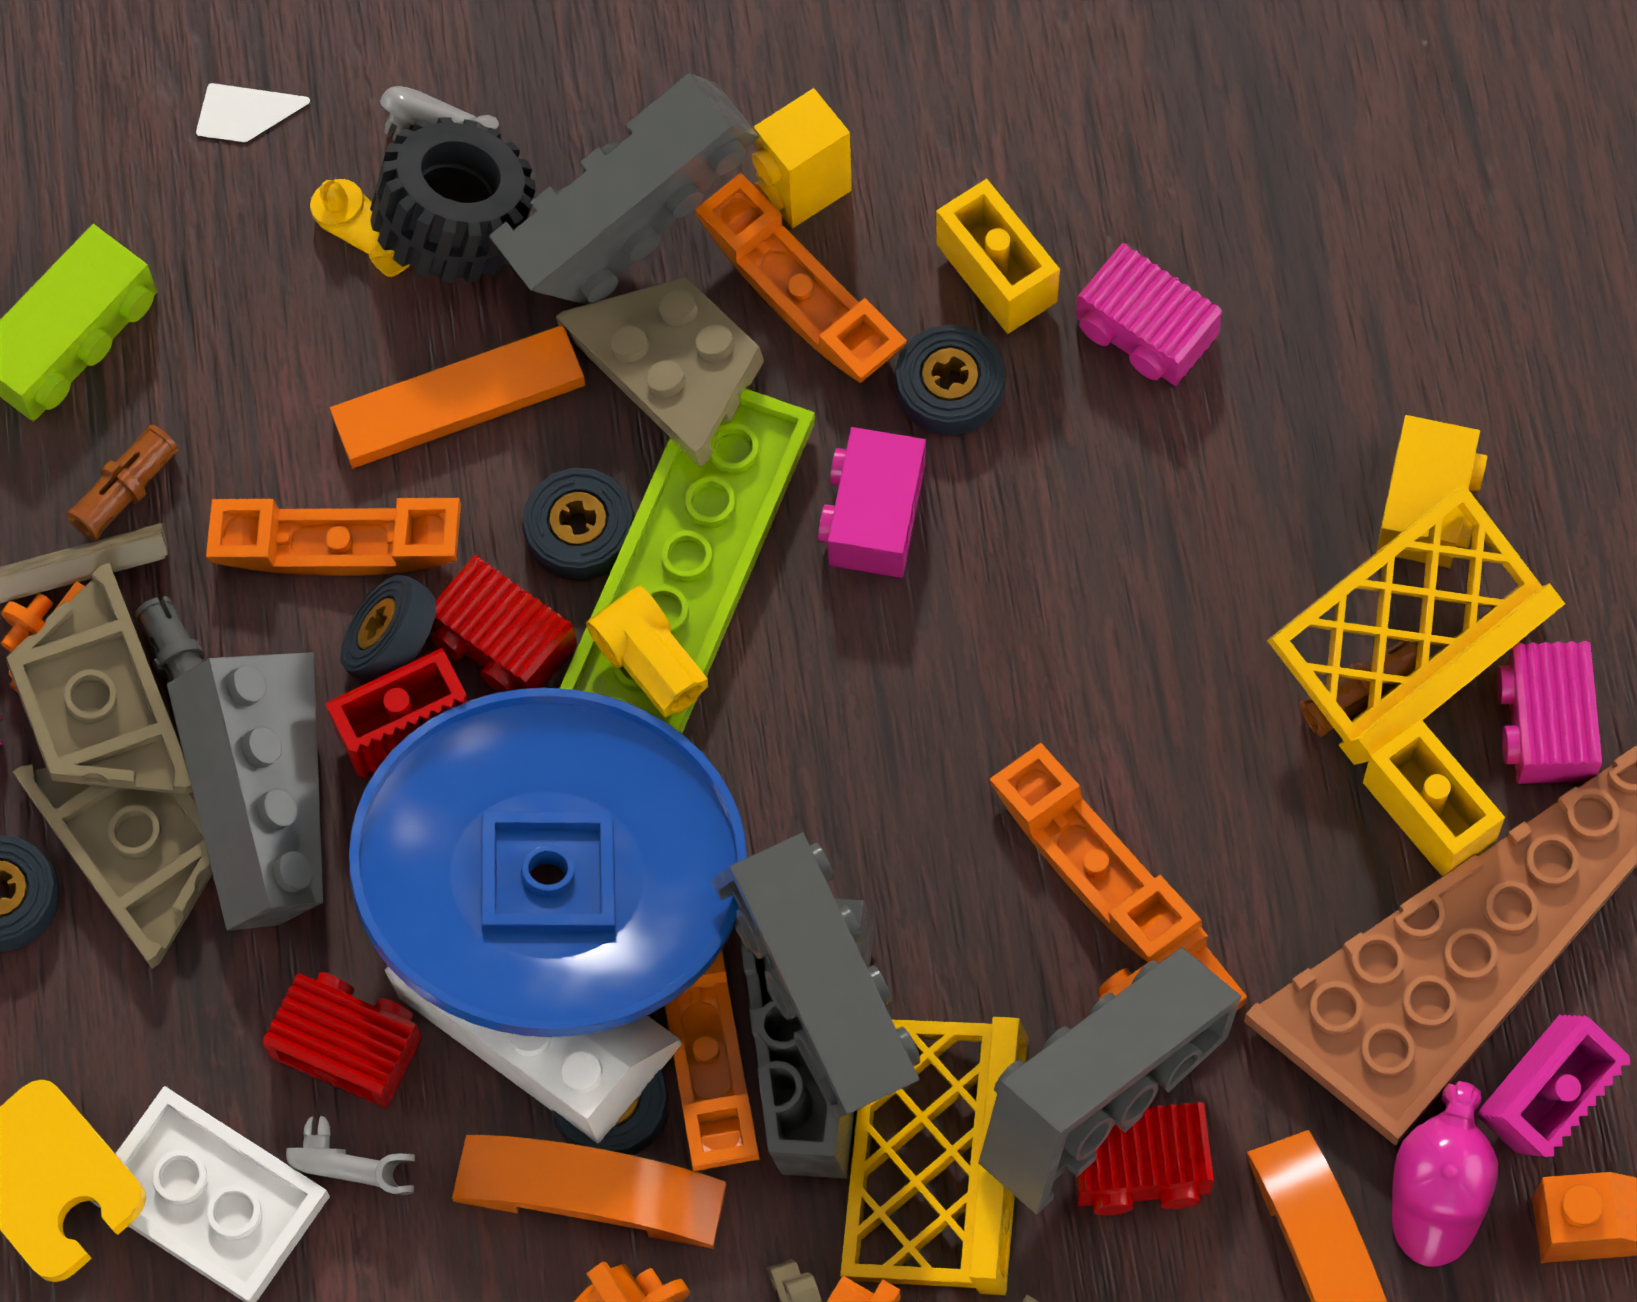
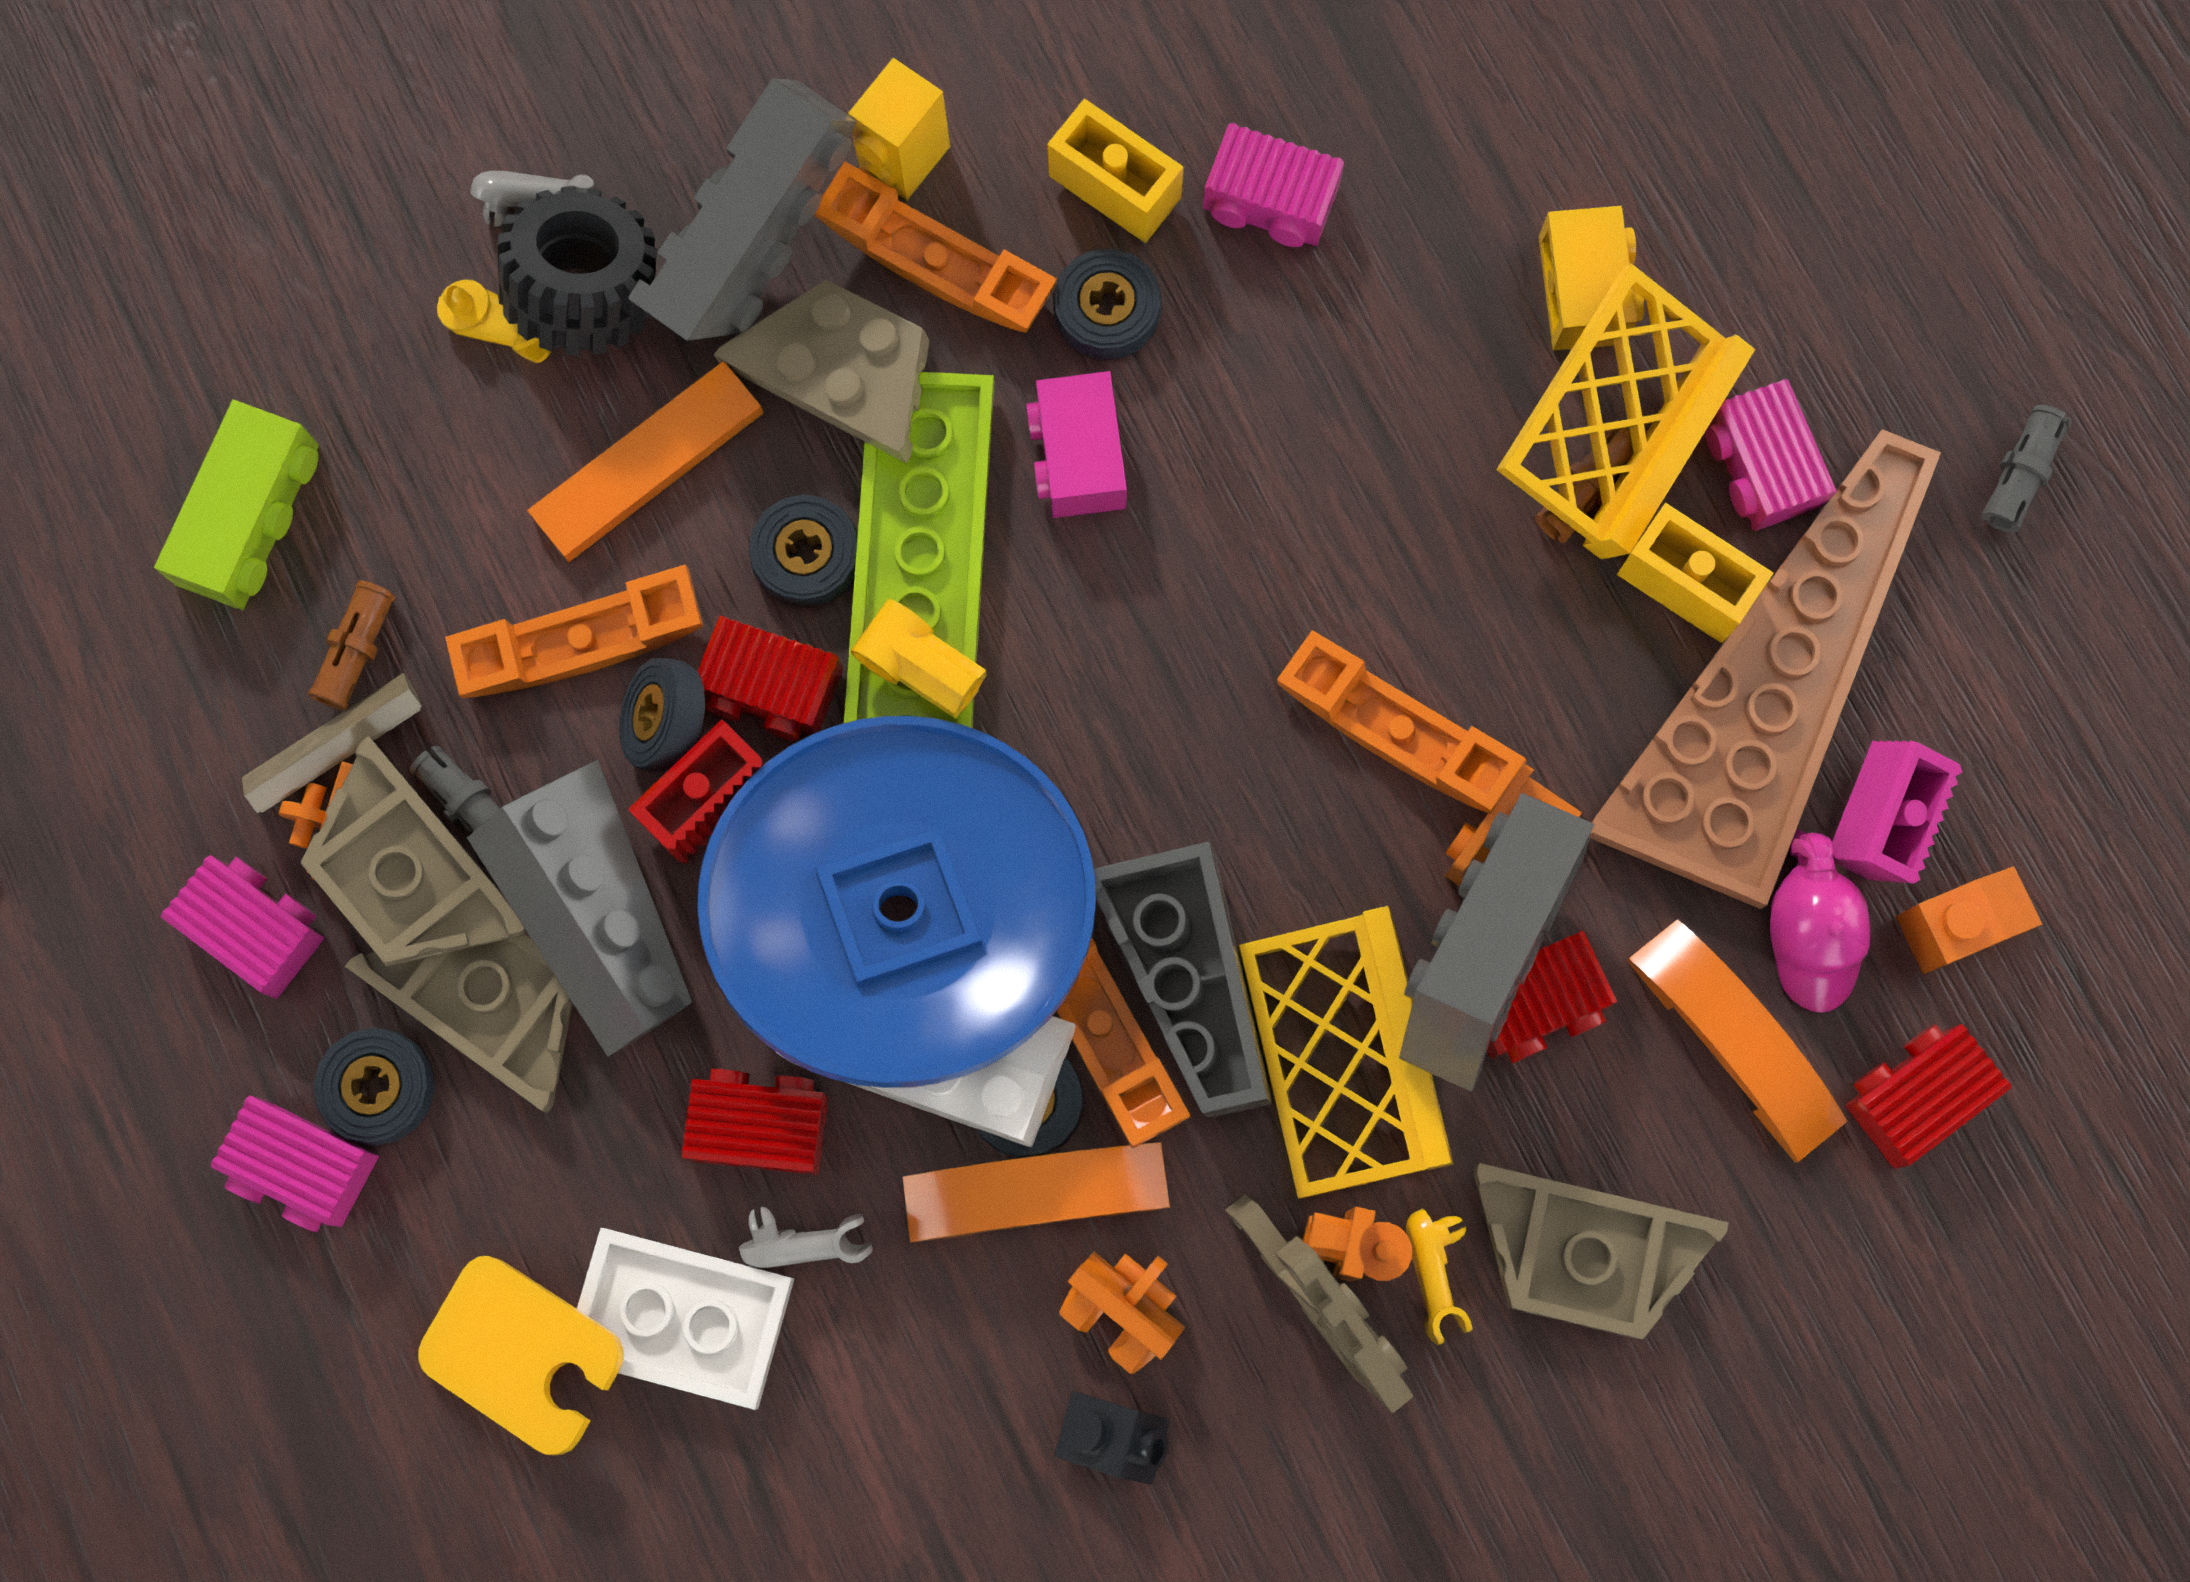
camera: 20 degrees left, 10 degrees up
white sticker [196,83,310,142] -> none
dark grey wedge [710,832,920,1118] -> none

